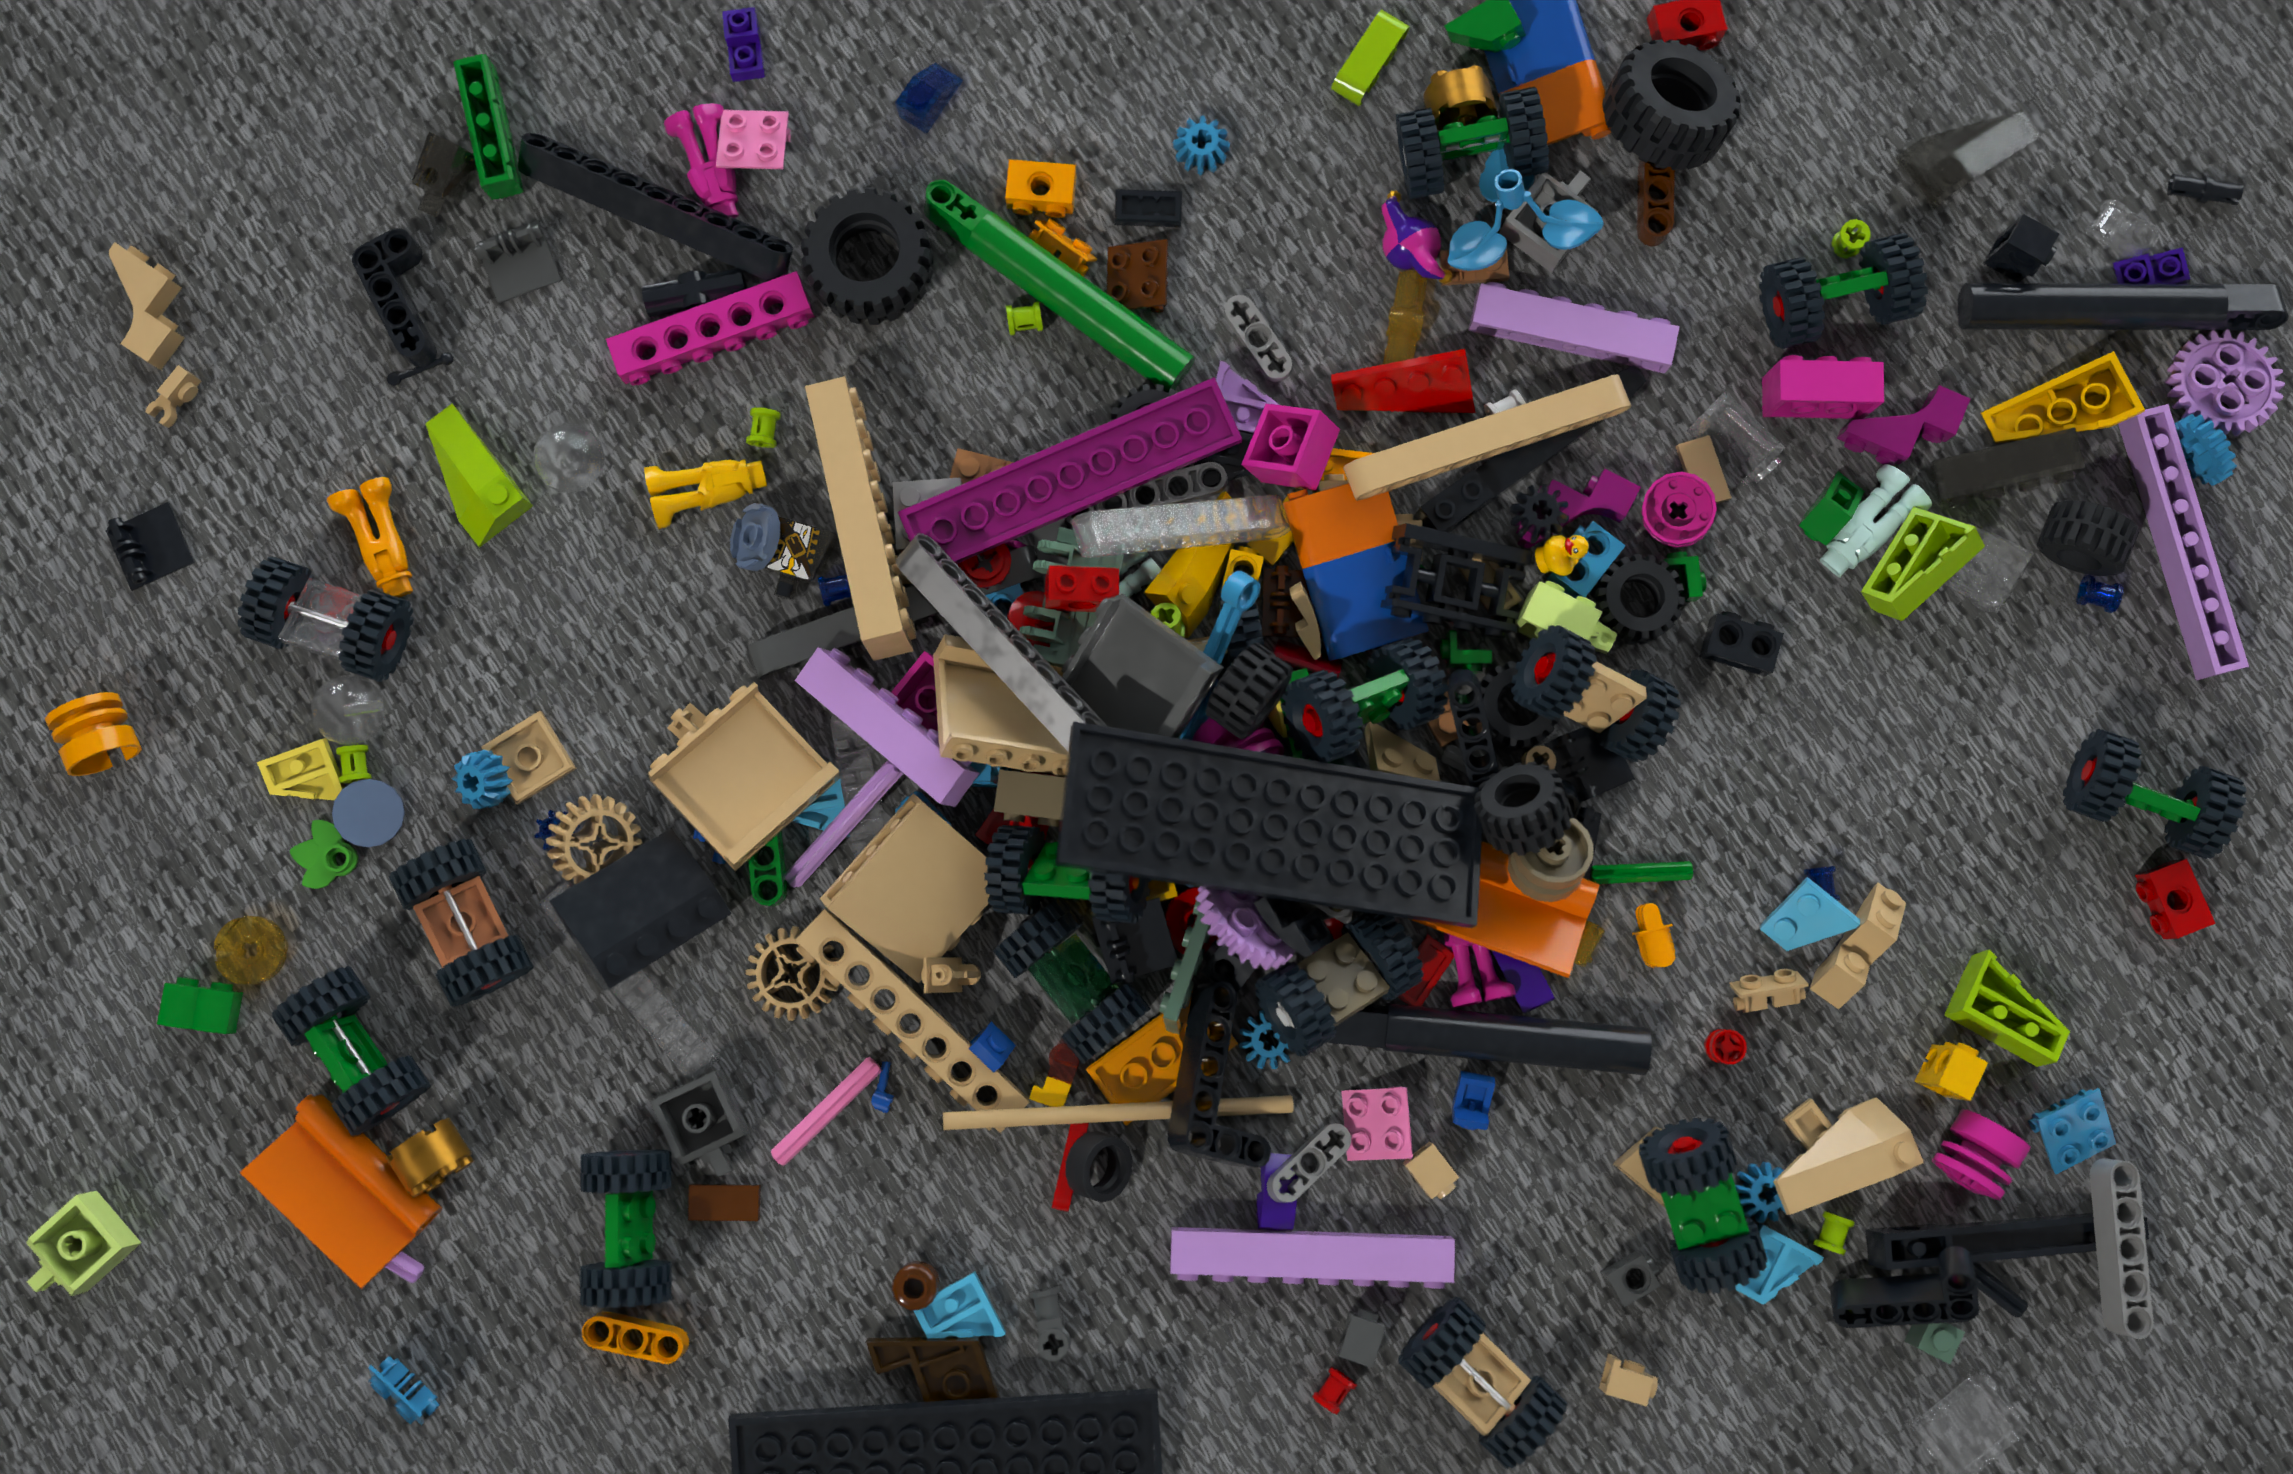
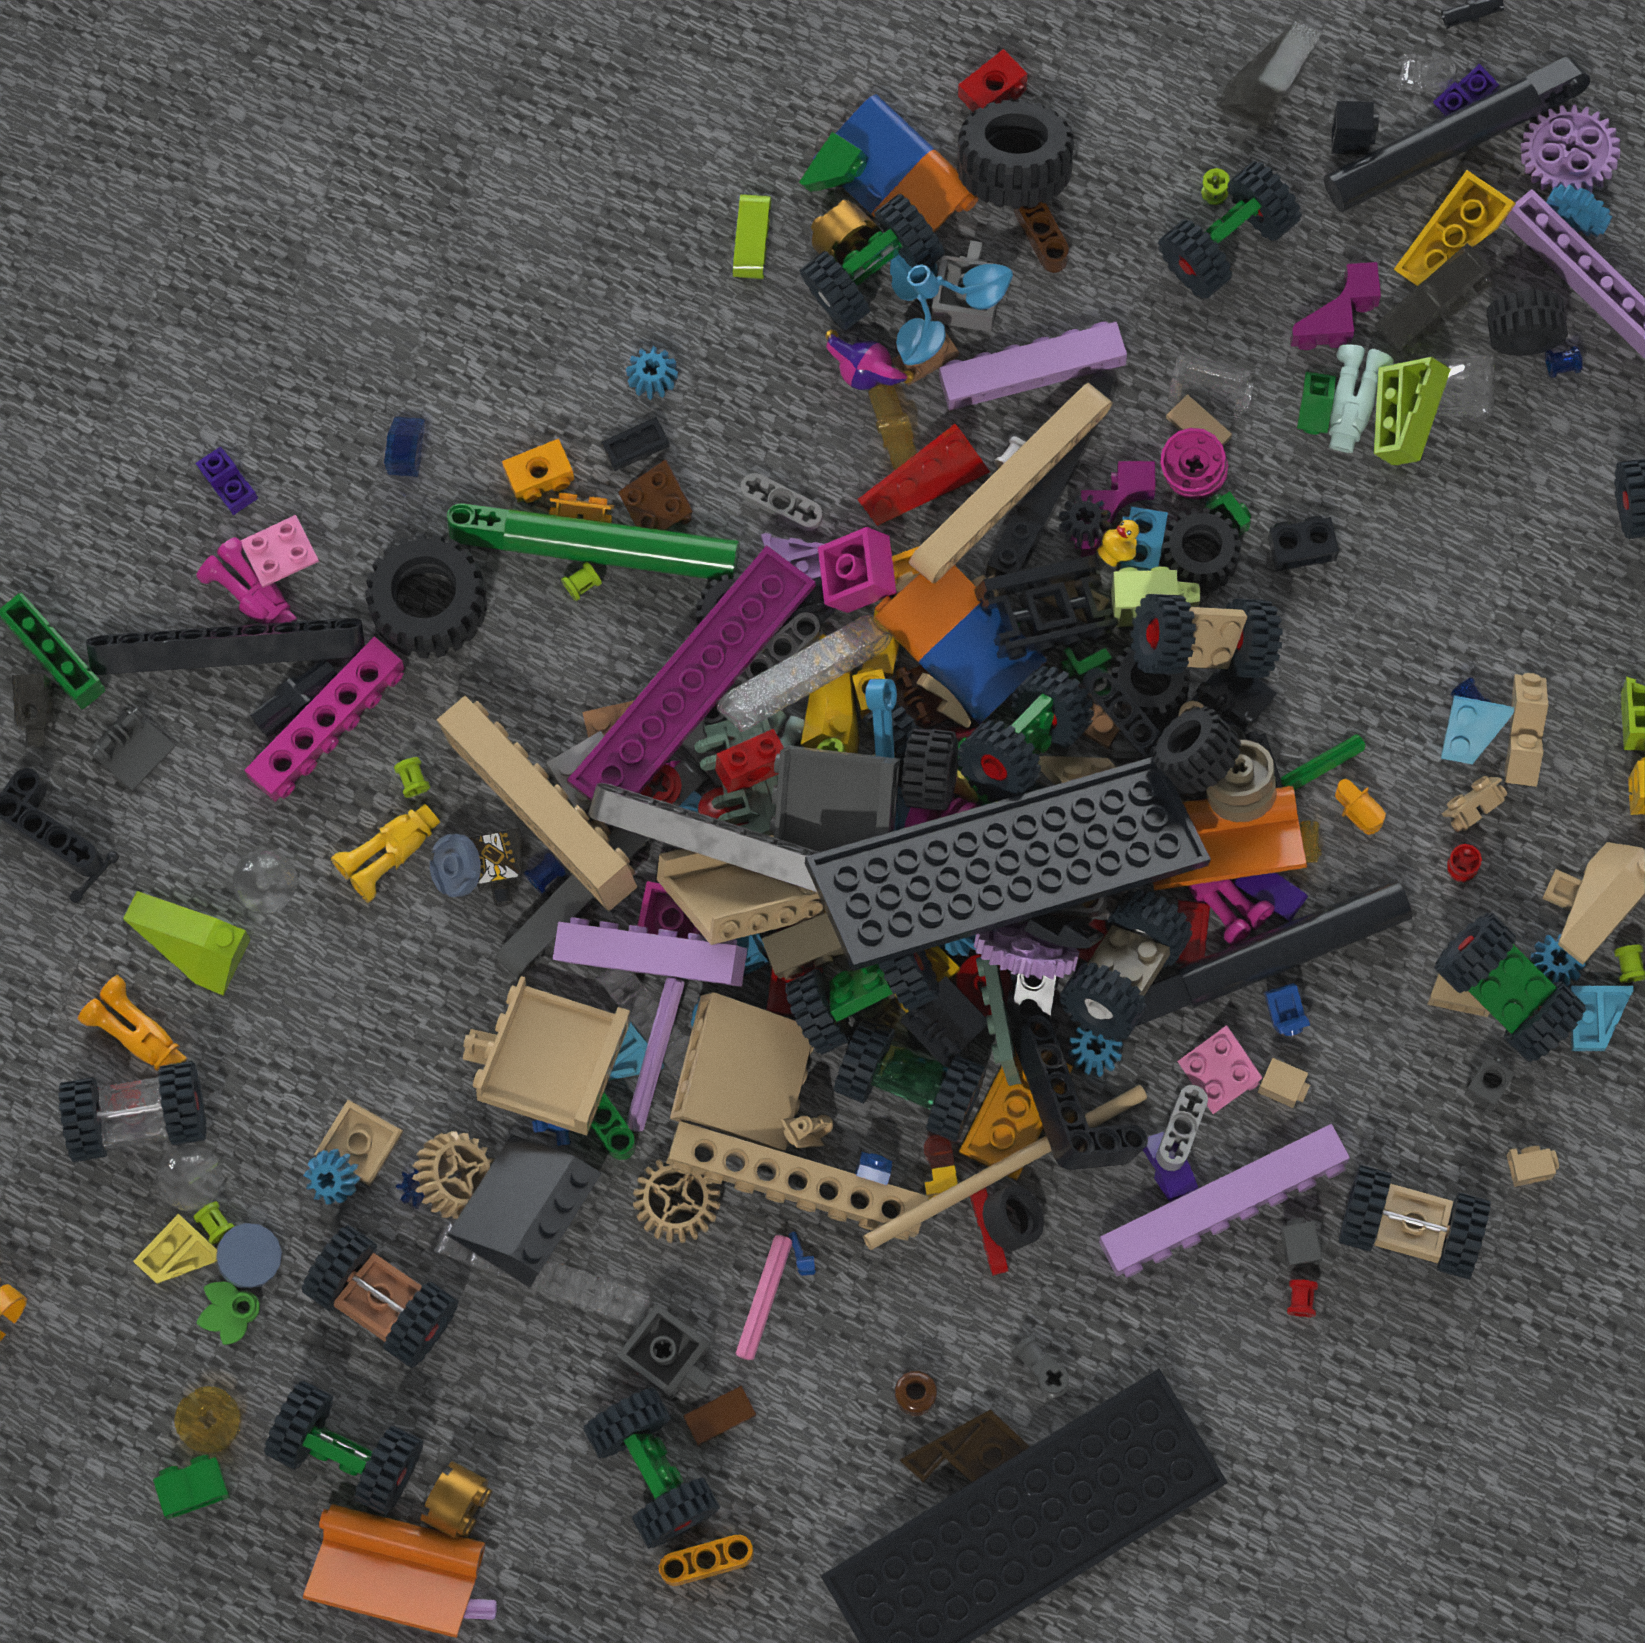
camera: 25 degrees left, 10 degrees down
medium azure wing [913,1271,1006,1339] -> none
dark pink brick [1762,355,1884,419] -> none

